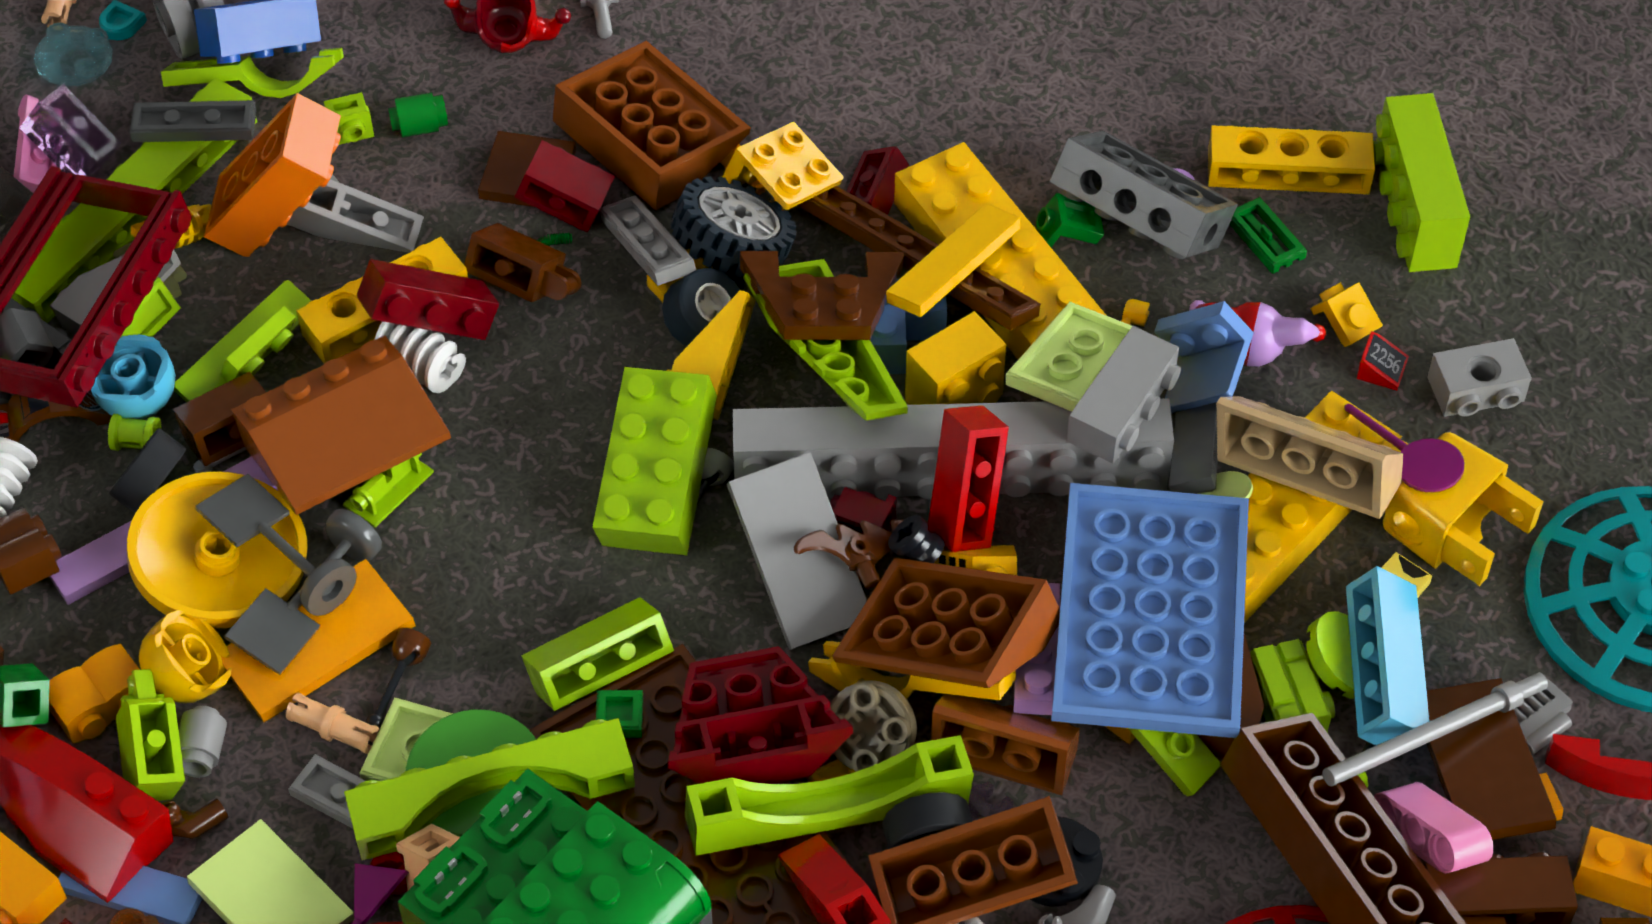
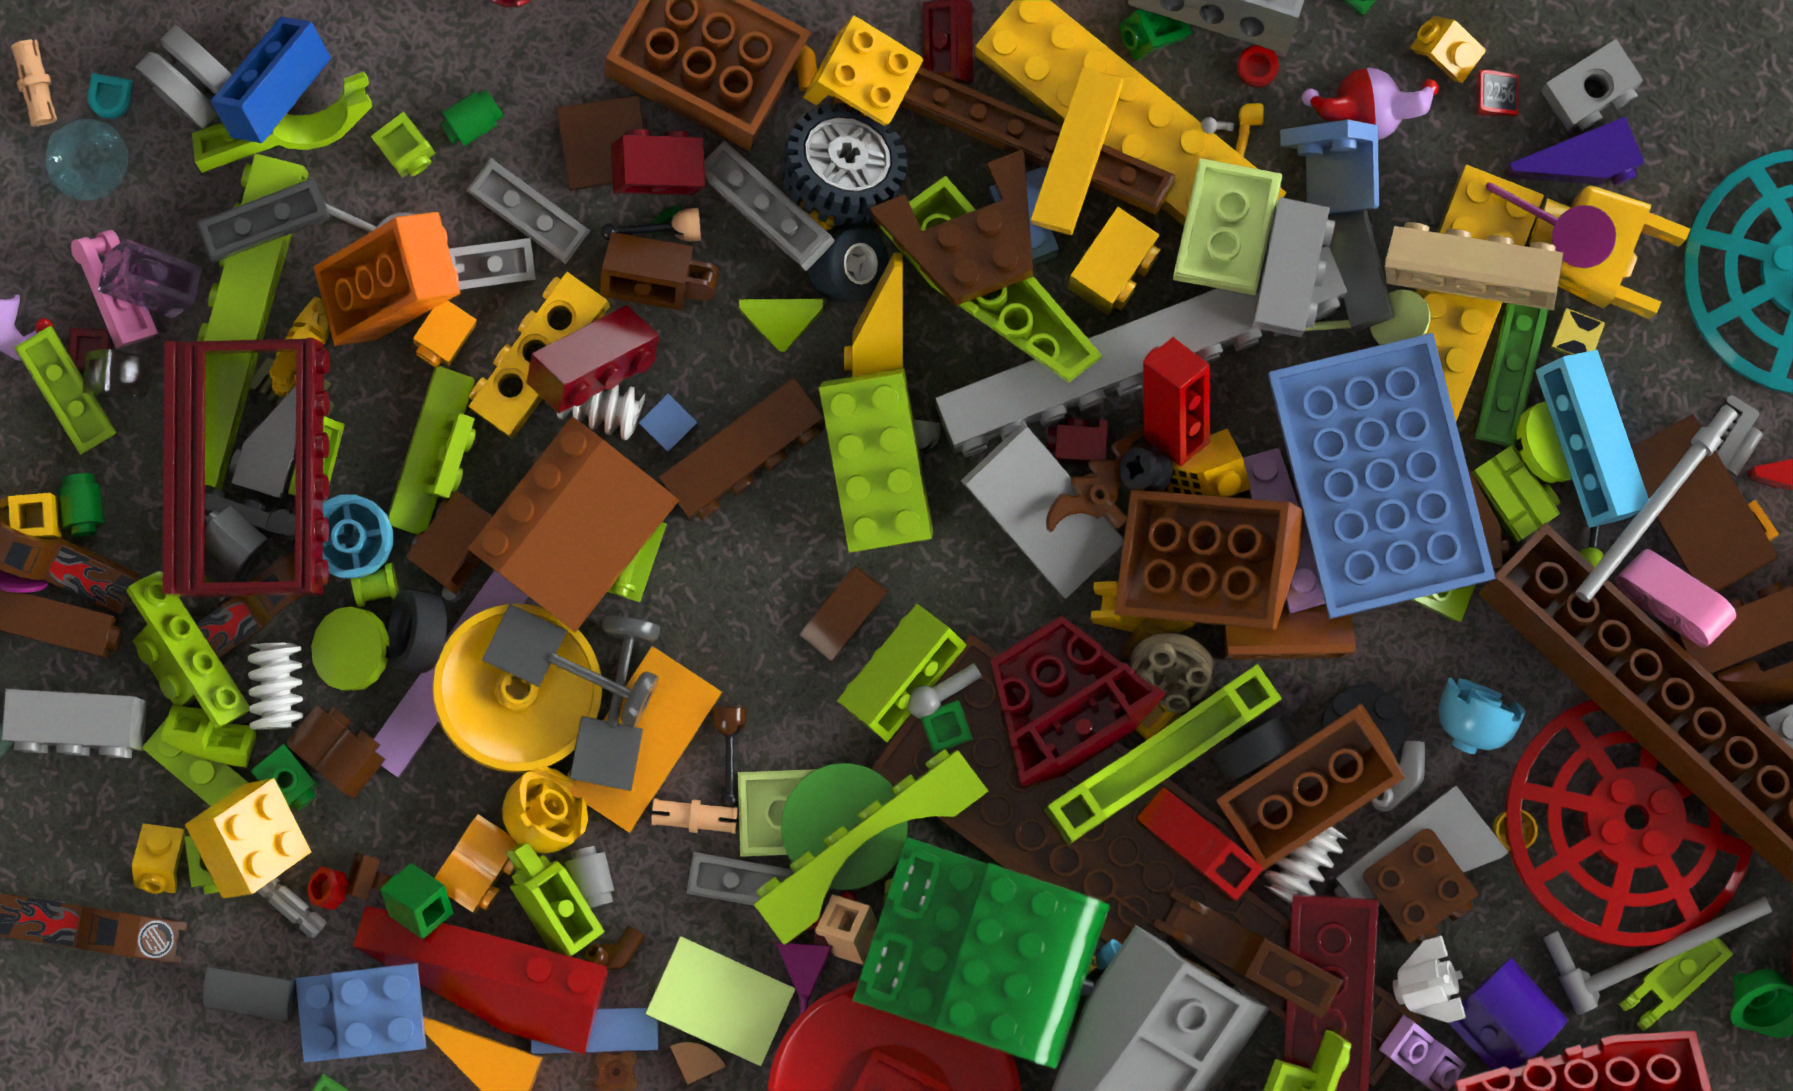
camera: 20 degrees left, 30 degrees up
none -> lime tile [311,607,390,691]
none -> light orange brick [413,300,477,368]
none -> light grey tile [466,158,591,266]
none -> hinge [600,208,701,242]
none -> medium blue tile [639,394,698,453]
none -> reddish brown brick [659,377,824,521]
none -> lime slope [739,299,824,352]
none -> reddish brown slope [799,565,889,661]
none -> light grey bar [908,663,982,719]
none -> light grey hinge [1201,117,1235,134]
none -> red tile [1237,45,1279,88]
none -> medium azure cylinder [1438,677,1525,754]
none -> bright green tile [1473,303,1548,448]
none -> dark purple slope [1504,117,1644,187]

